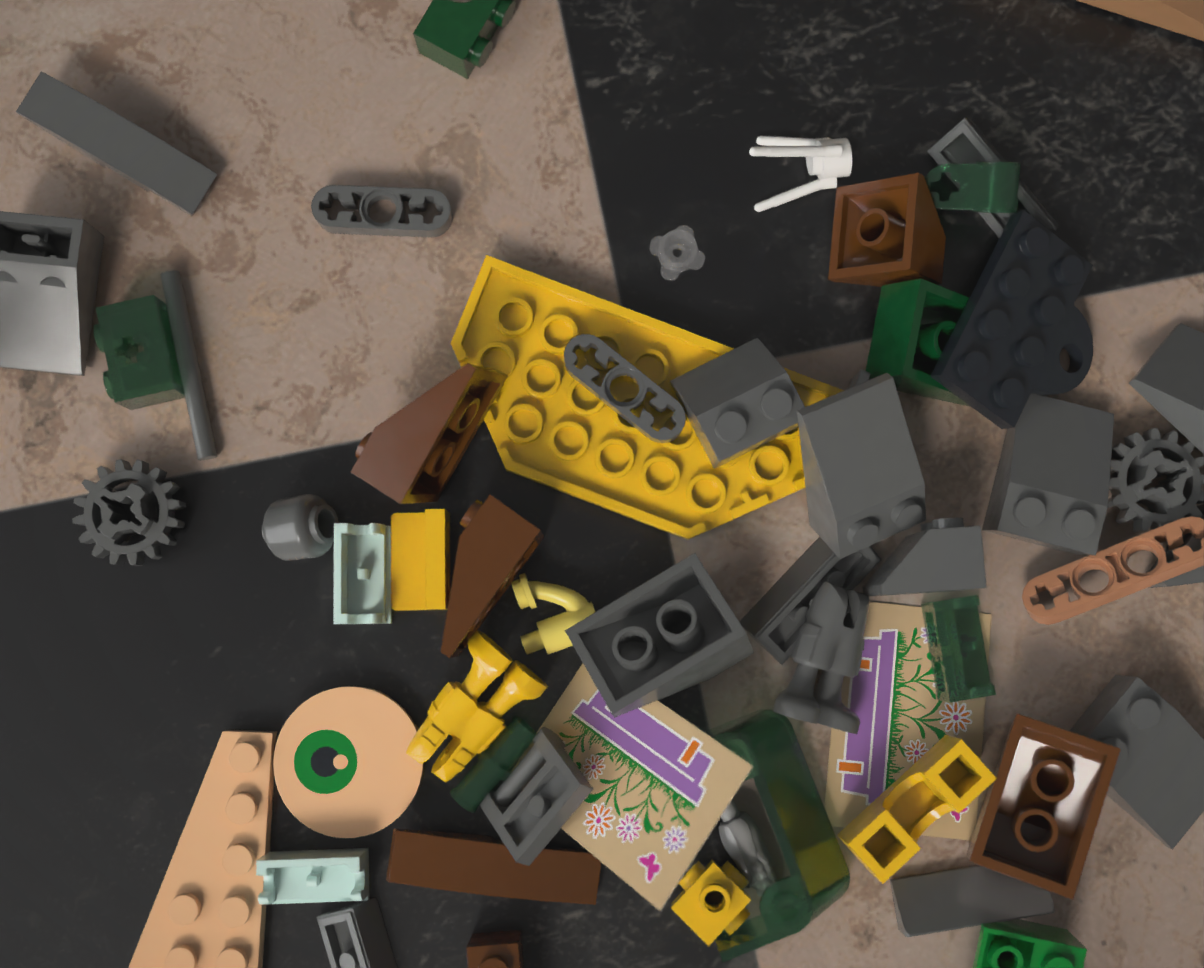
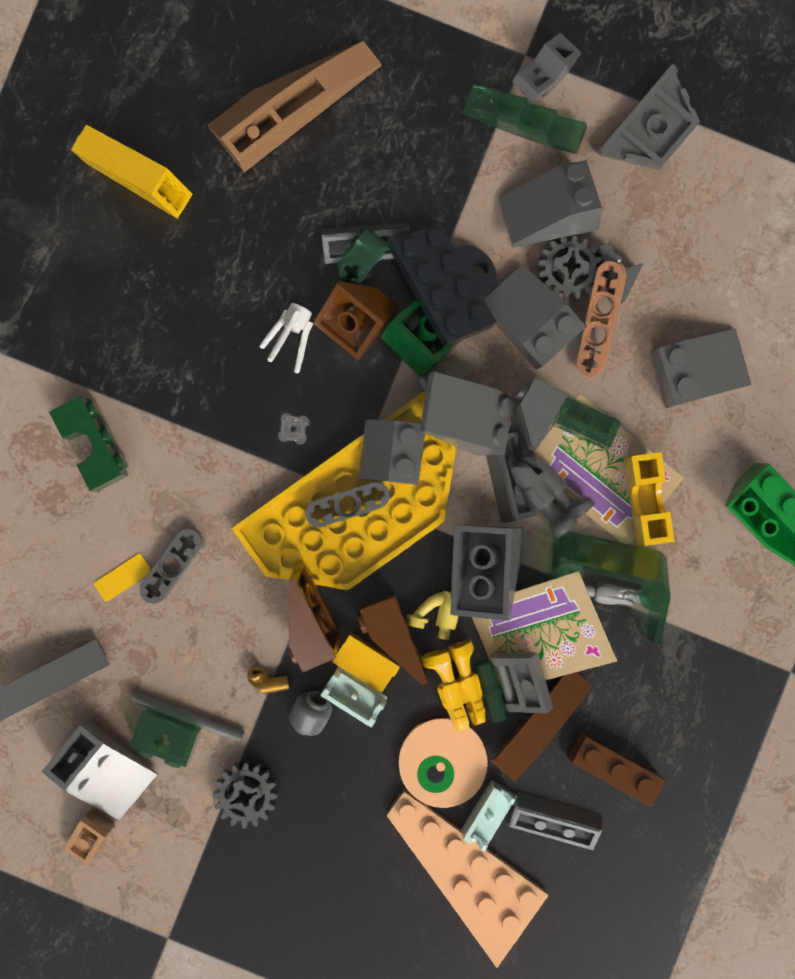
camera: 55 degrees left, 5 degrees up
yellow brick [671,859,751,946] -> none
dark grey slope [890,865,1055,937] -> none
reddish brown slope [967,713,1121,900] -> none
none -> yellow sticker [94,553,151,602]
none -> pearl gold arm [247,666,290,694]

